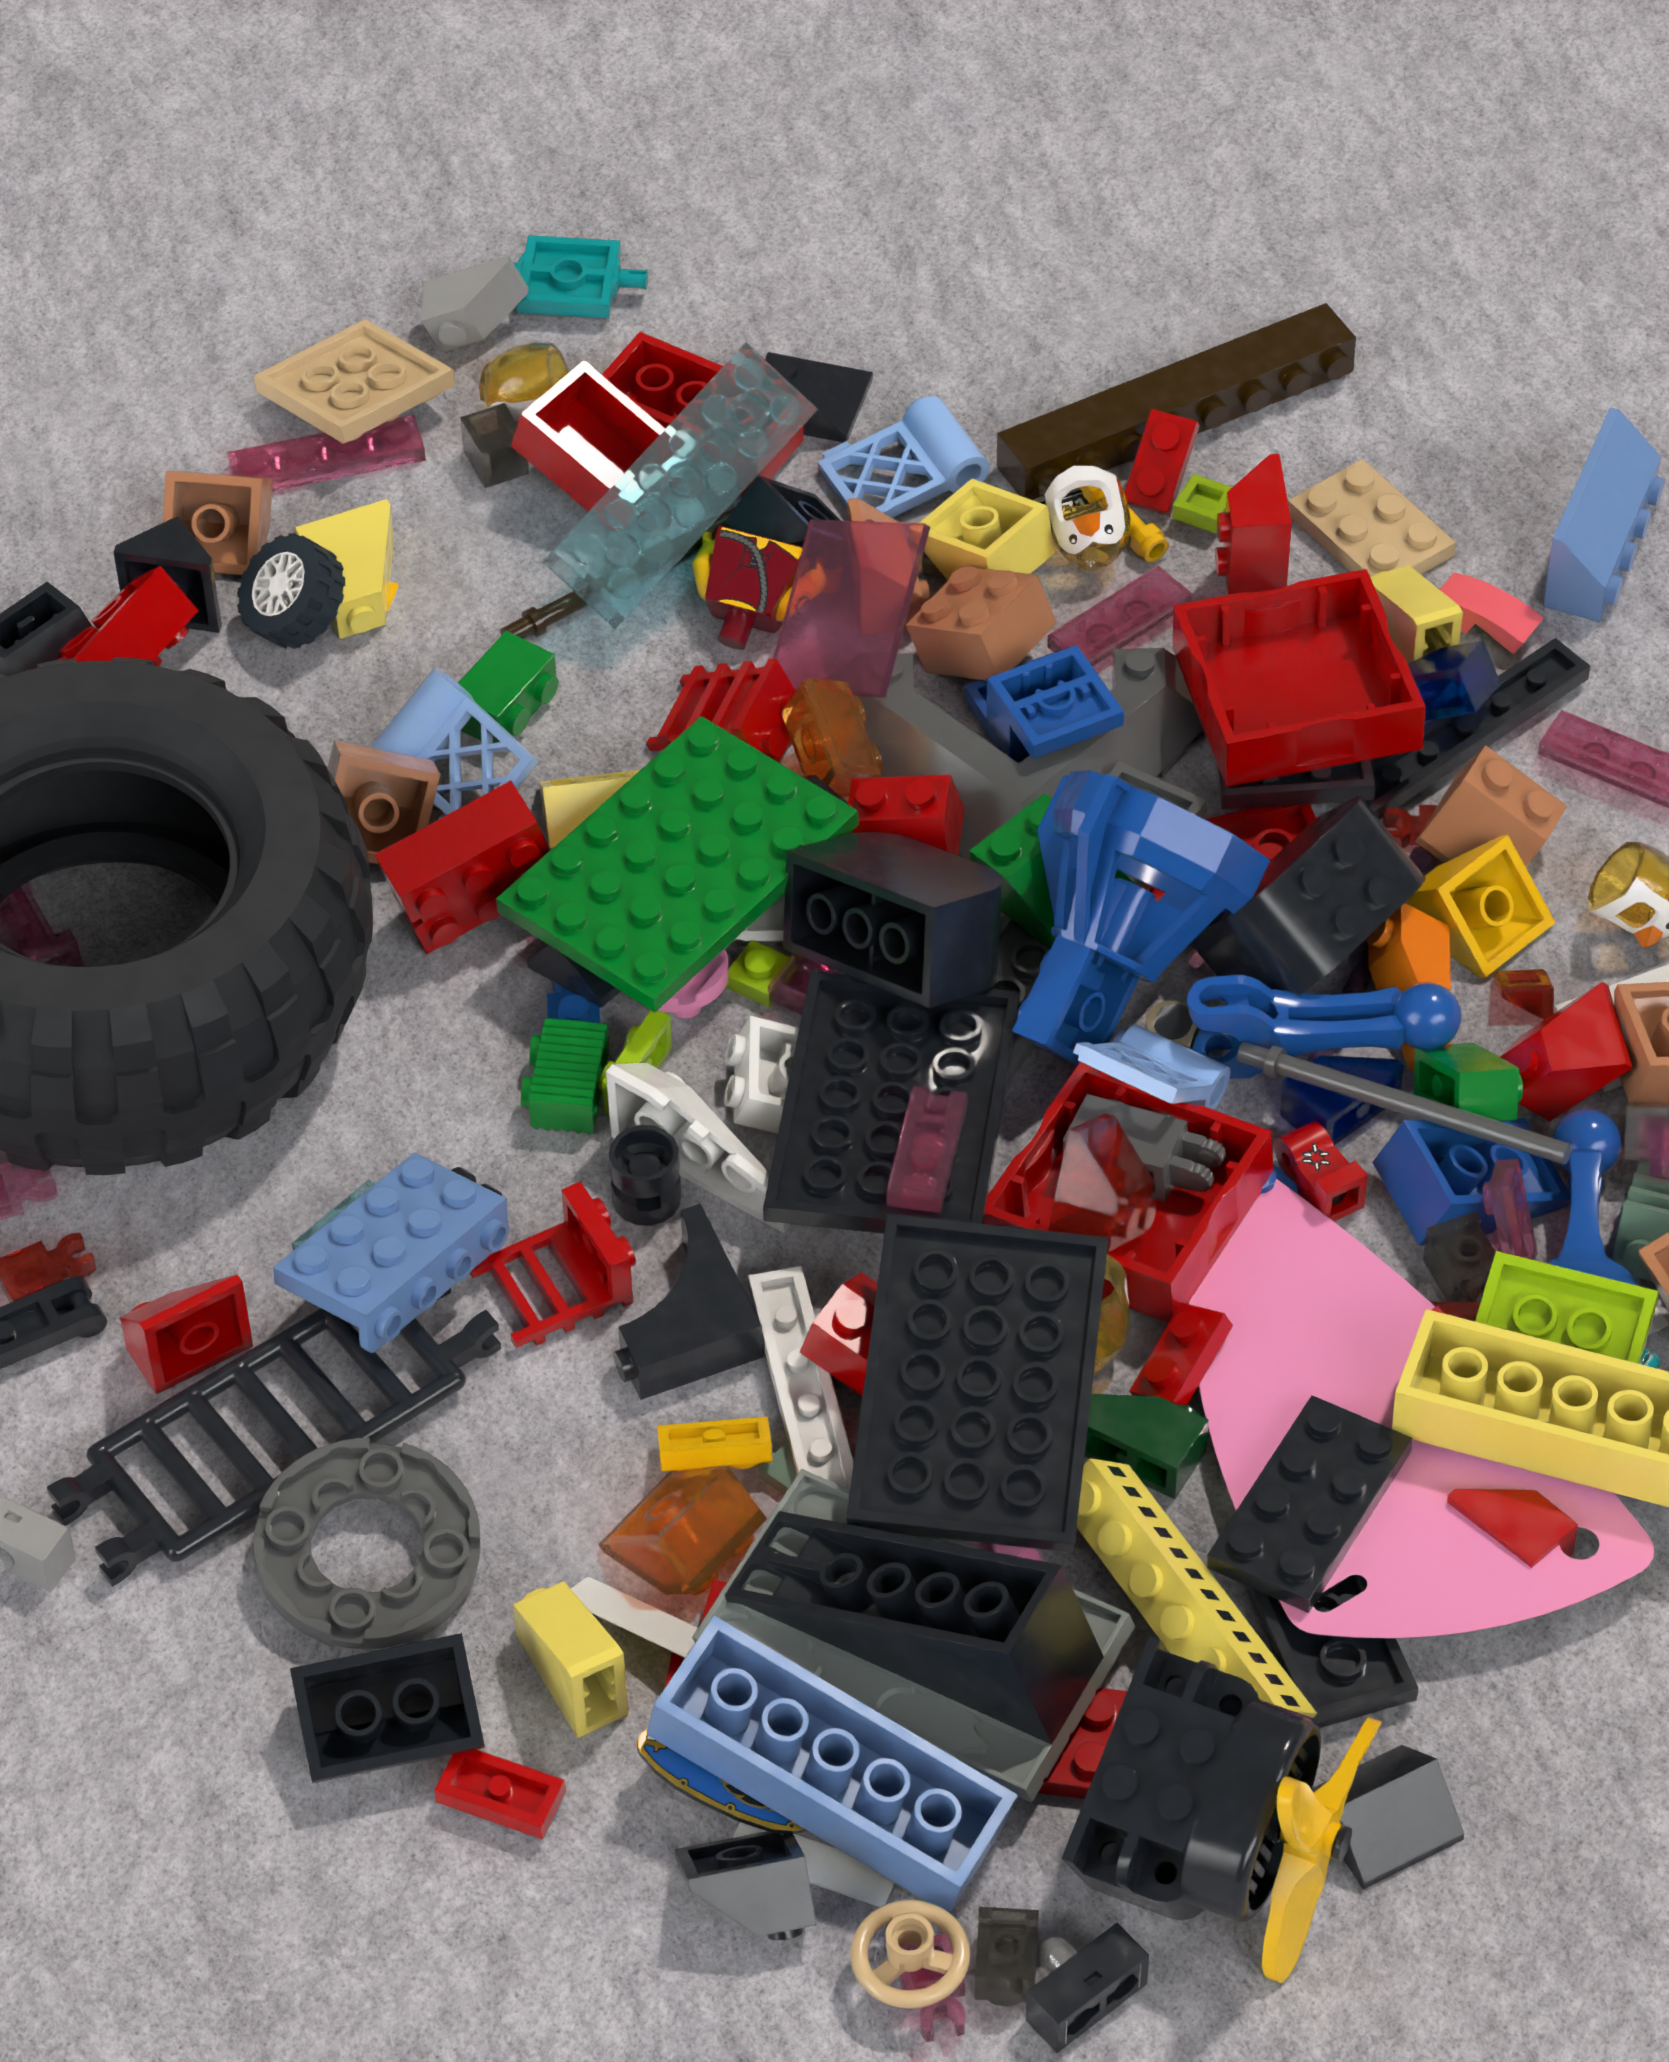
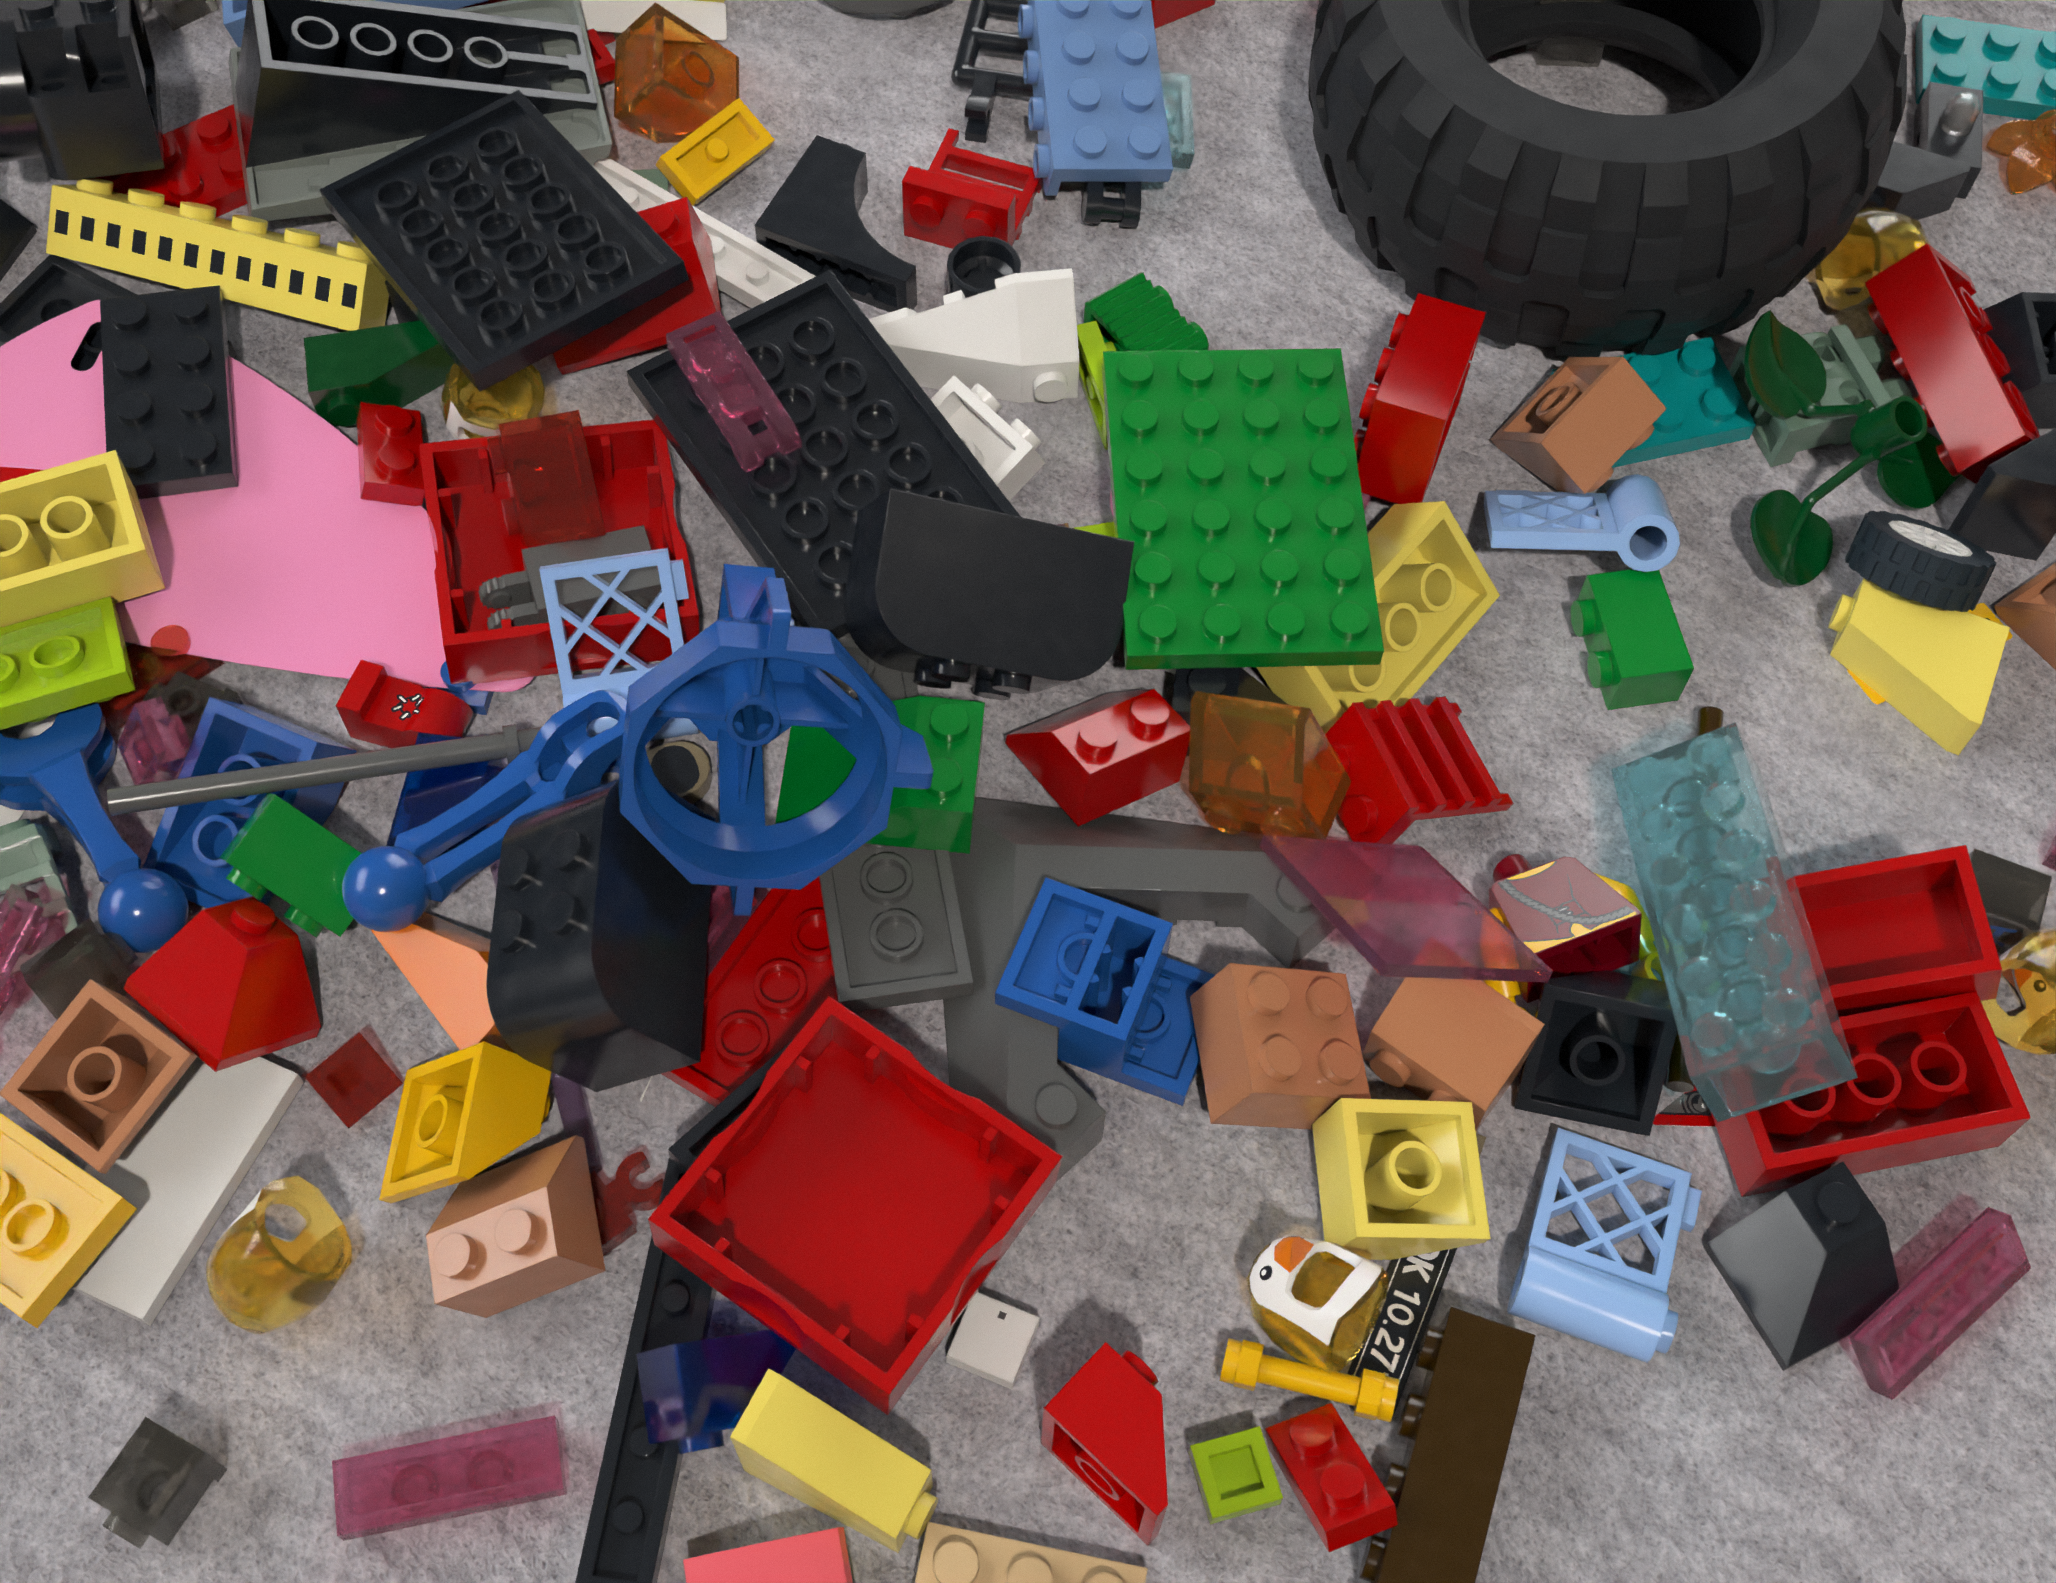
camera: 135 degrees right, 10 degrees up
clear pink plate [1047,565,1191,667] -> none
none -> dark green plant [1744,310,1961,587]
none -> clear pink plate [1848,1207,2031,1400]

